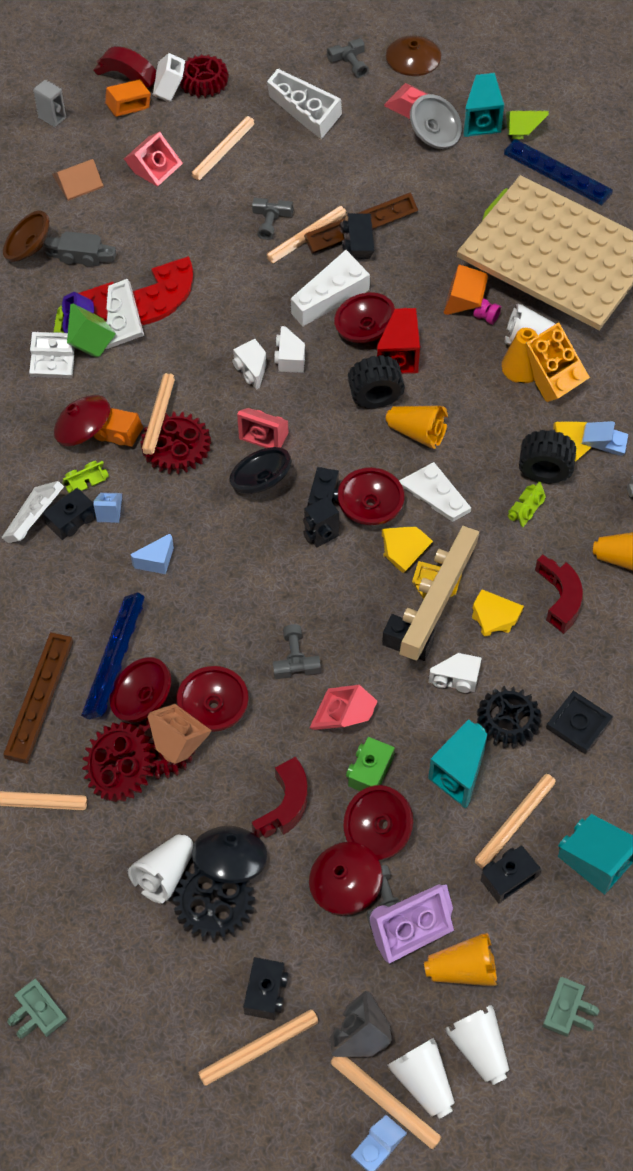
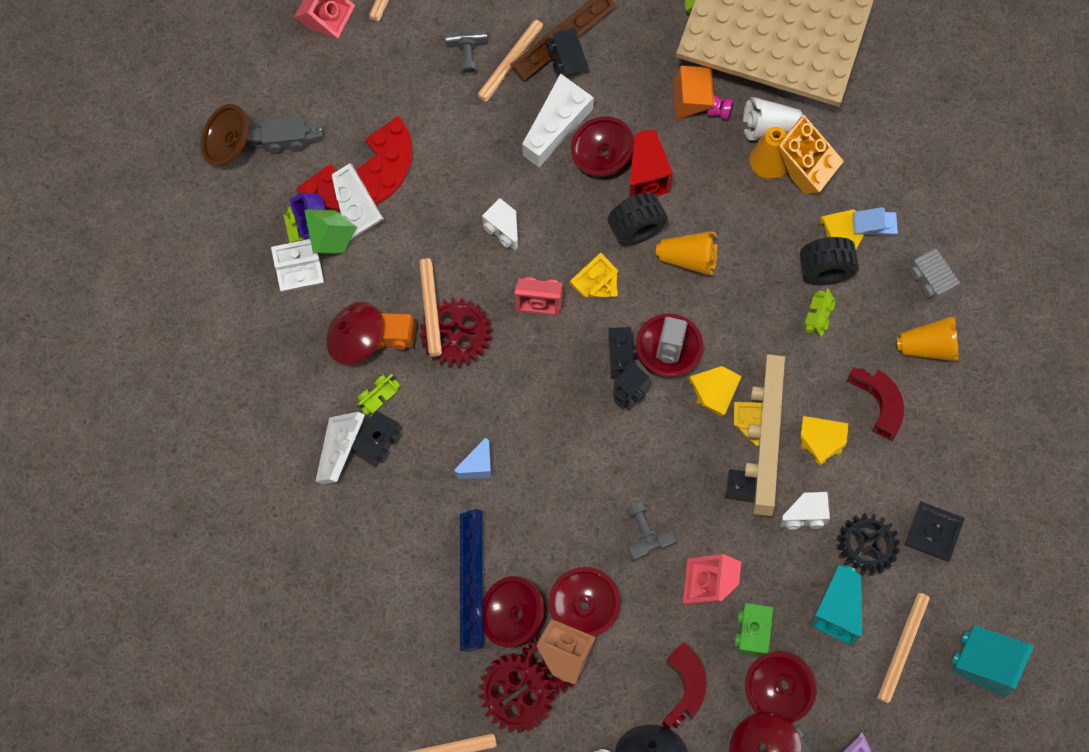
camera: 15 degrees left, 10 degrees up
reddish brown plate [3,632,73,764] -> none
nougat slope [52,159,103,201] -> none
light blue slope [94,493,122,523] -> none
black dish [229,447,292,494] -> none
white slope [275,326,305,373] -> none
white wing [399,462,471,522] -> none
black brick [480,845,541,904] -> none
none -> yellow slope [569,253,618,298]
none -> light grey brick [656,317,687,364]

